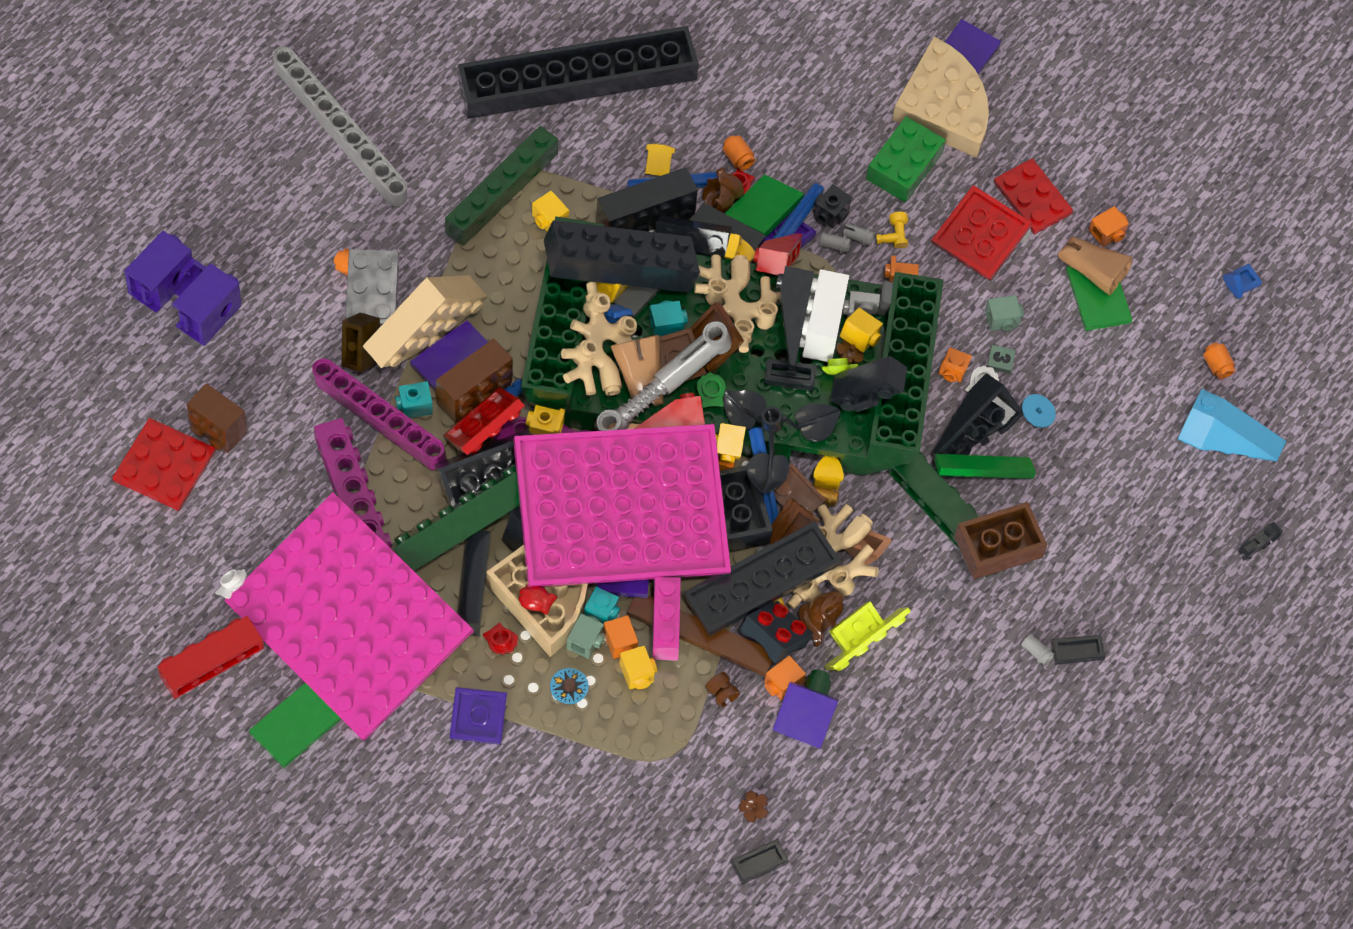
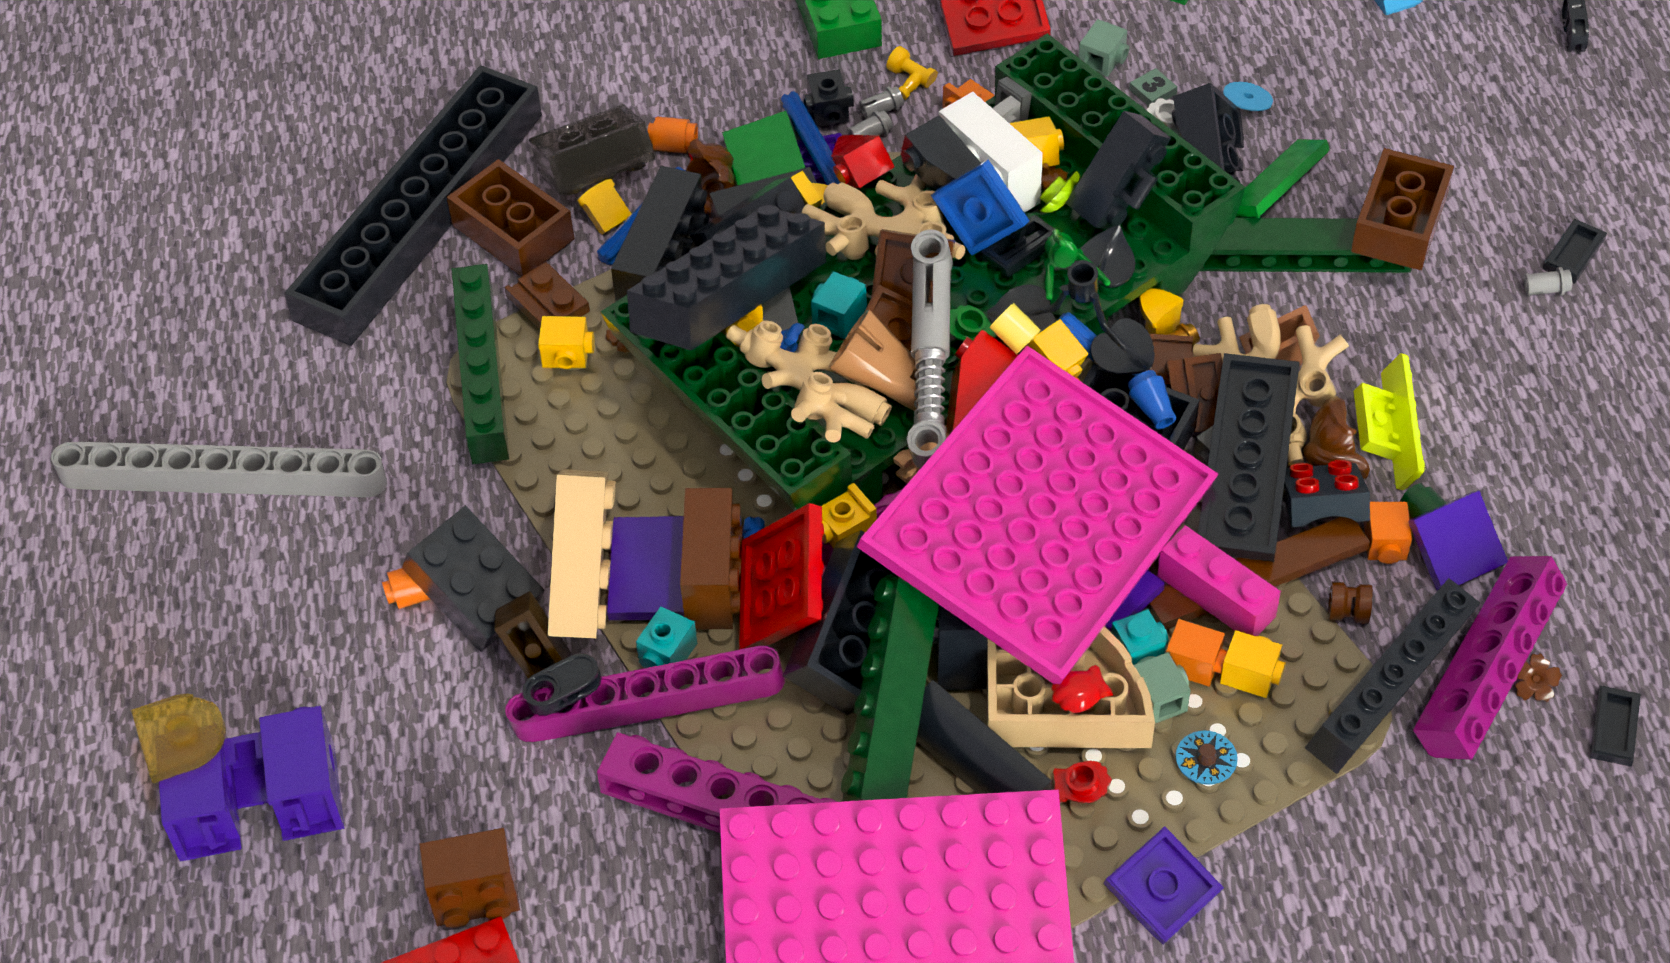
camera: 40 degrees left, 10 degrees down
none -> clear yellow tile [131,693,226,783]
none -> reddish brown brick [447,159,575,277]
none -> reddish brown plate [504,262,590,329]
none -> black piece [522,653,602,716]
none -> clear smoke brick [529,104,656,195]
none -> blue tile [931,159,1030,256]
none -> light yellow piece [989,303,1041,355]
none -> green plant [1044,229,1111,300]
none -> blue cone [1128,370,1176,429]
none -> black brick [1305,578,1481,774]
none -> magenta brick [1413,556,1567,760]

